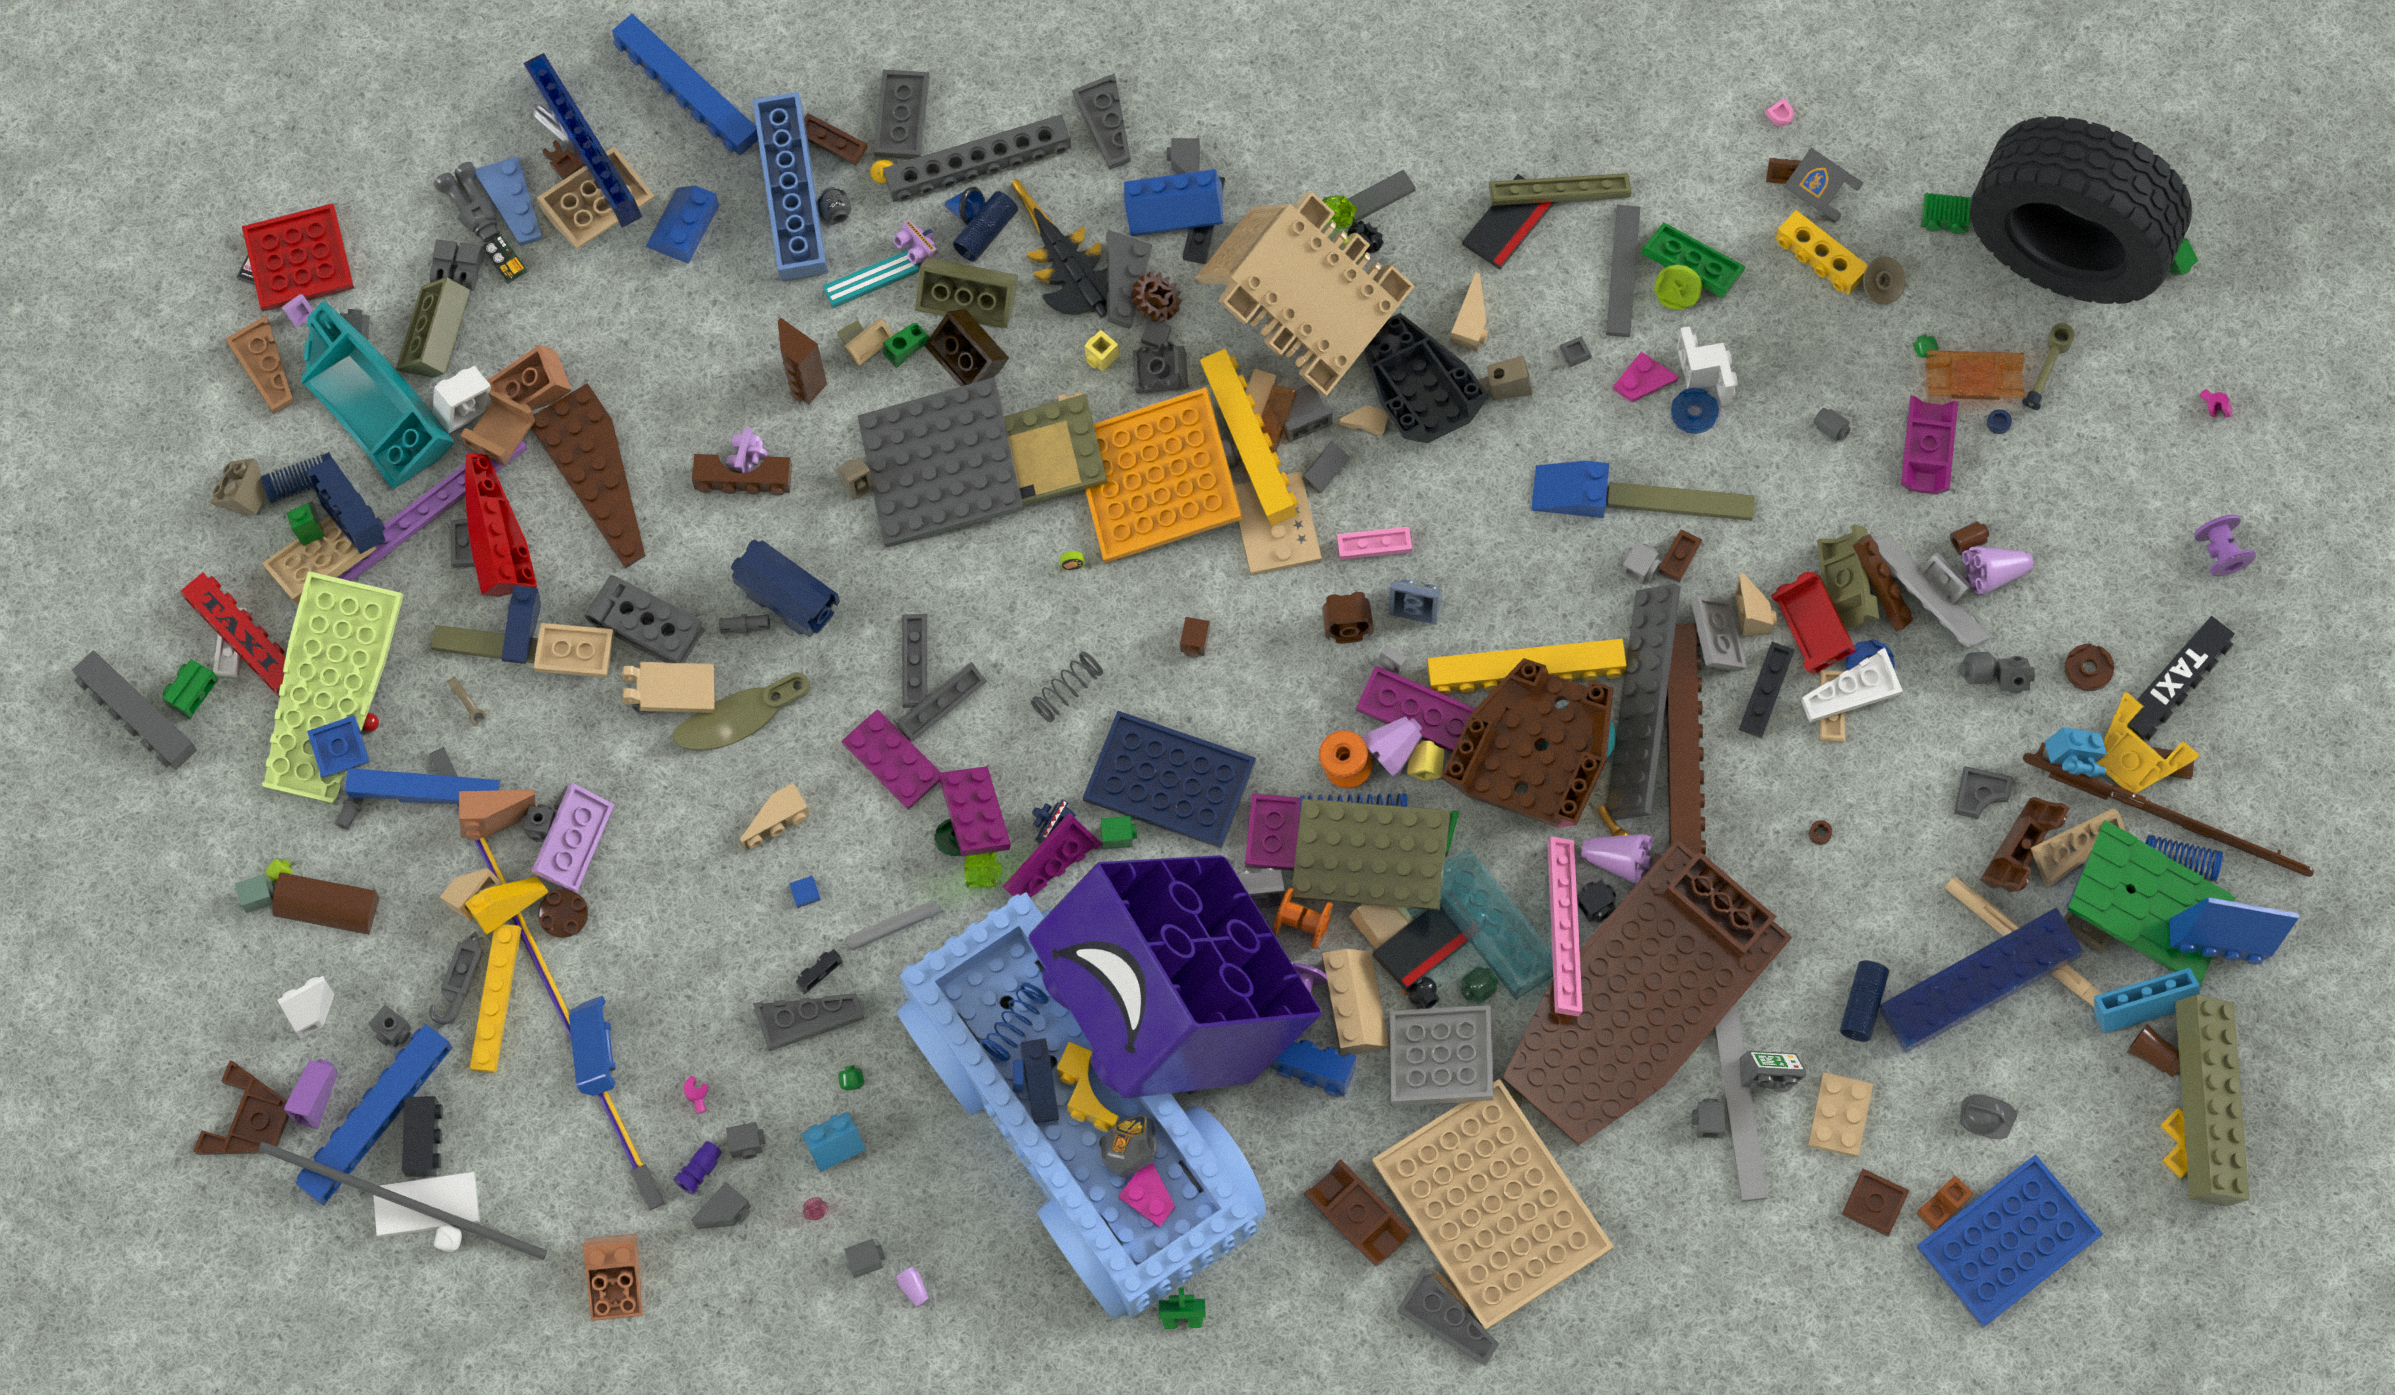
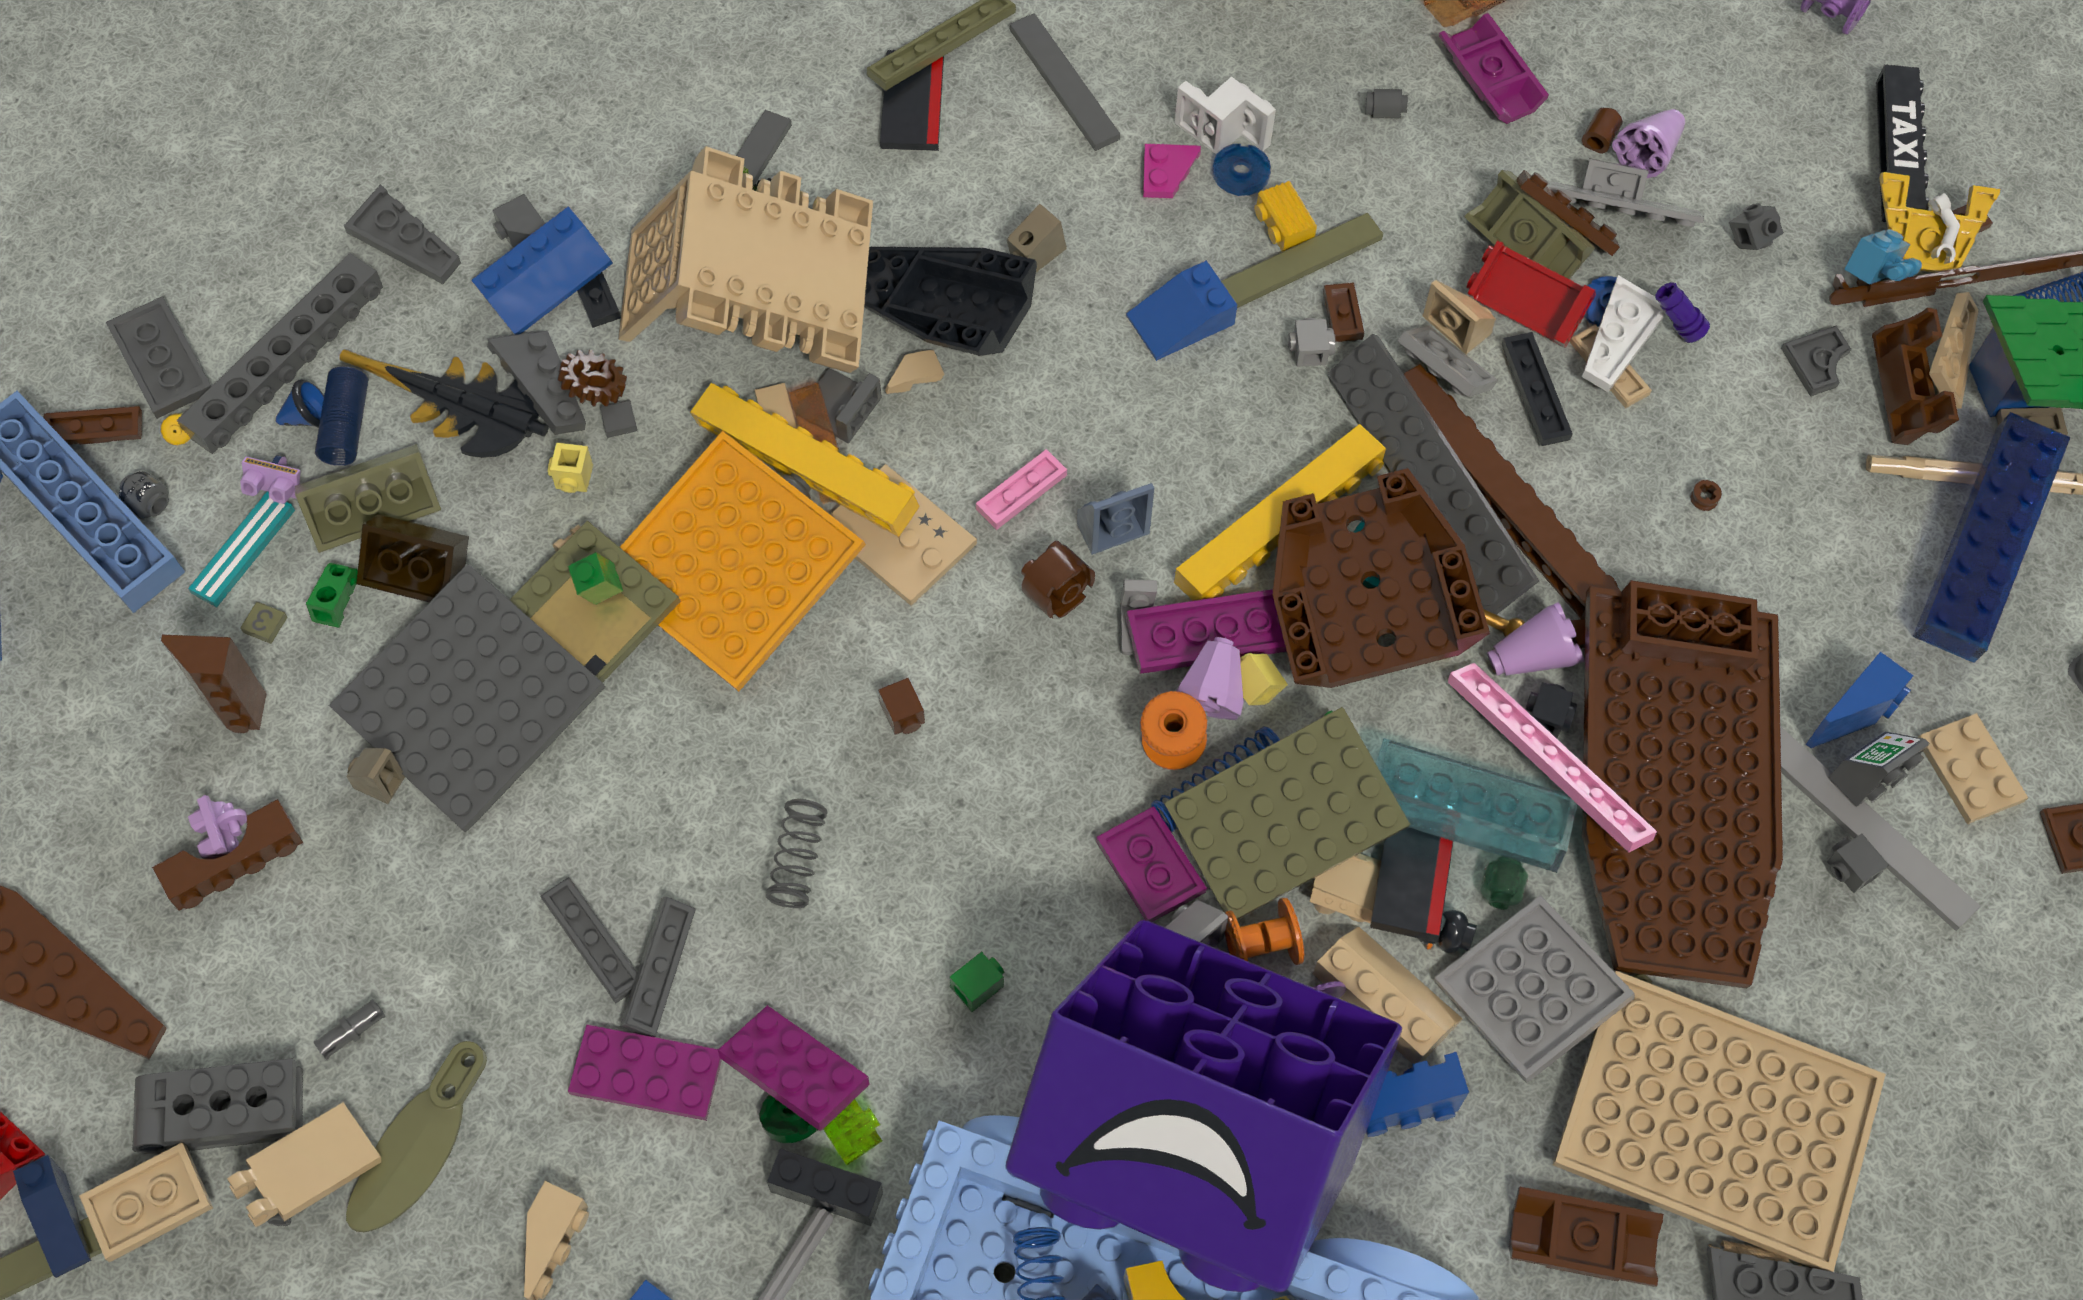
camera: 40 degrees left, 5 degrees down
dark blue brick [731,539,840,637] -> none
tan tile [844,318,893,366] -> none
magenta wing [1002,813,1103,898] -> none
dark blue hips [1032,799,1076,843] -> none
tile [1060,551,1085,570] -> none
dark blue plate [1083,711,1256,849] -> none
dark grey slope [1133,341,1189,393] -> none
dark grey tile [1302,441,1350,494] -> none
tan slope [1451,272,1489,351] -> none
dark grey tile [1560,336,1592,367] -> none
green tile [1641,222,1746,298] -> none
lime tile [1654,265,1702,310] -> none
dark blue piece [1839,960,1890,1042] -> none
dark grey head [1959,652,1998,685] -> none
dark blue tile [1987,409,2012,434] -> none
reddish brown tile [2065,644,2114,691] -> none
none -> green brick [568,552,623,605]
none -> black brick [767,1148,883,1226]
none -> yellow brick [1254,181,1317,252]
none -> dark purple axle [1655,282,1710,343]
none -> blue slope [1806,652,1914,748]
none -> white arm [1928,193,1960,264]

